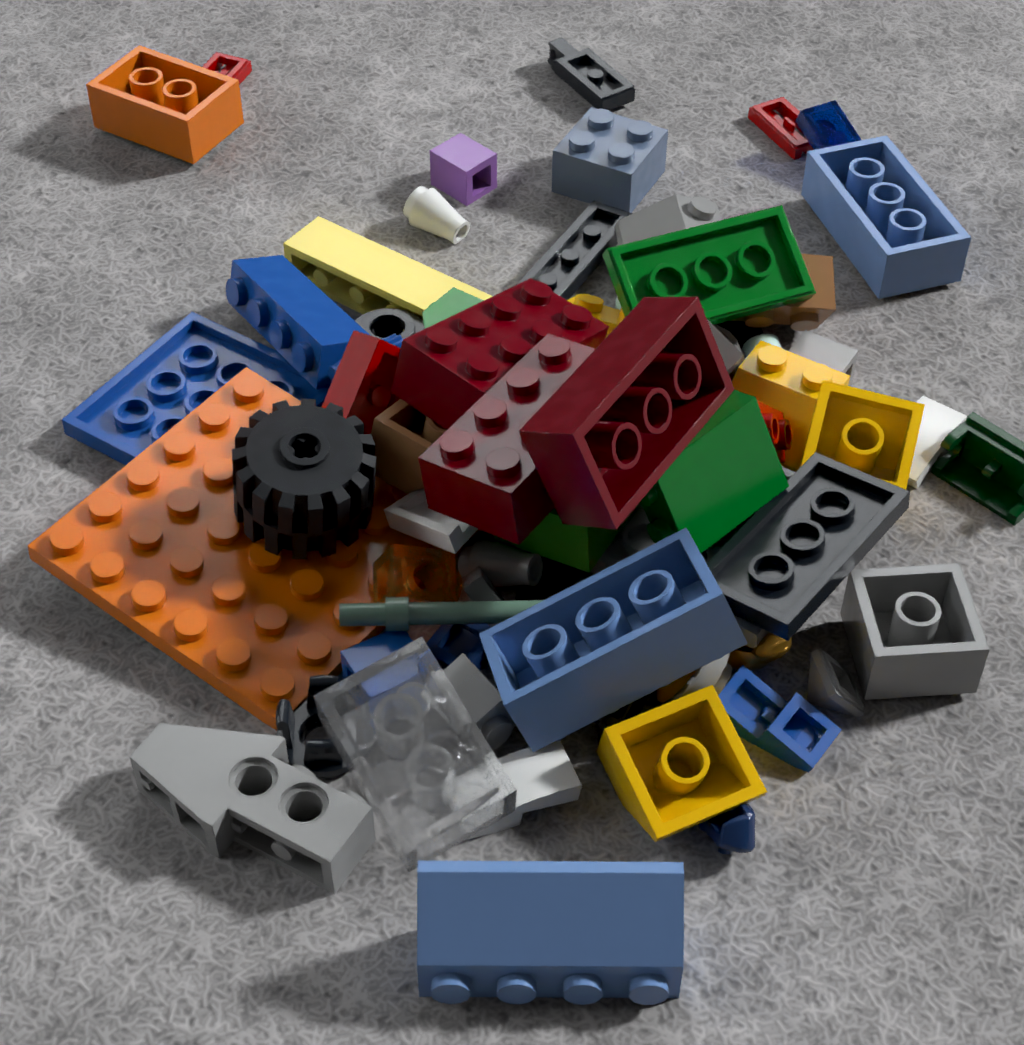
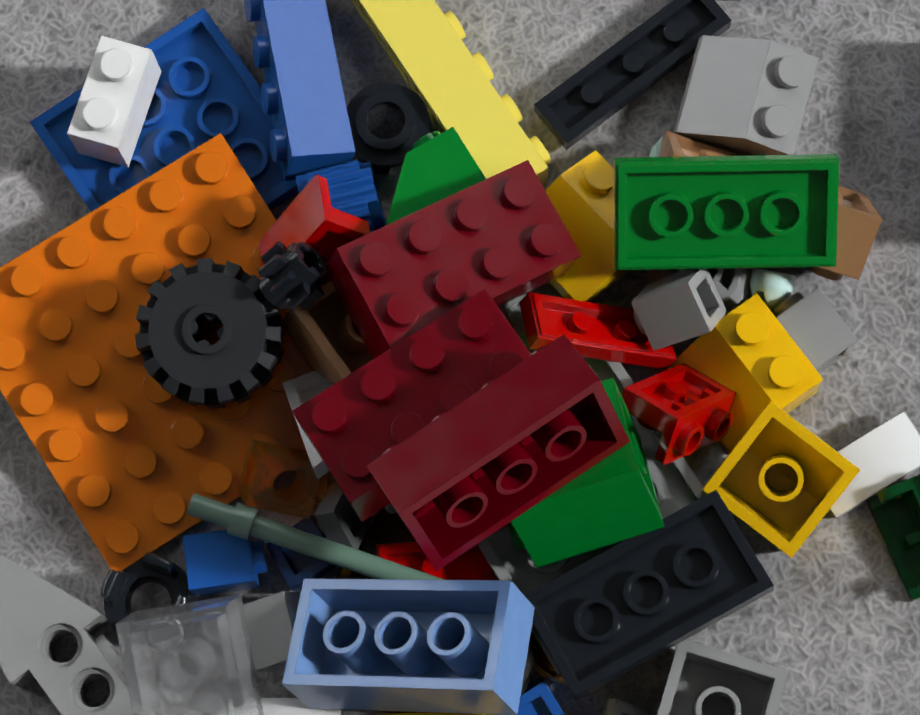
camera: 30 degrees right, 30 degrees up
none -> white brick [67,36,162,168]
none -> black gear [258,241,327,311]

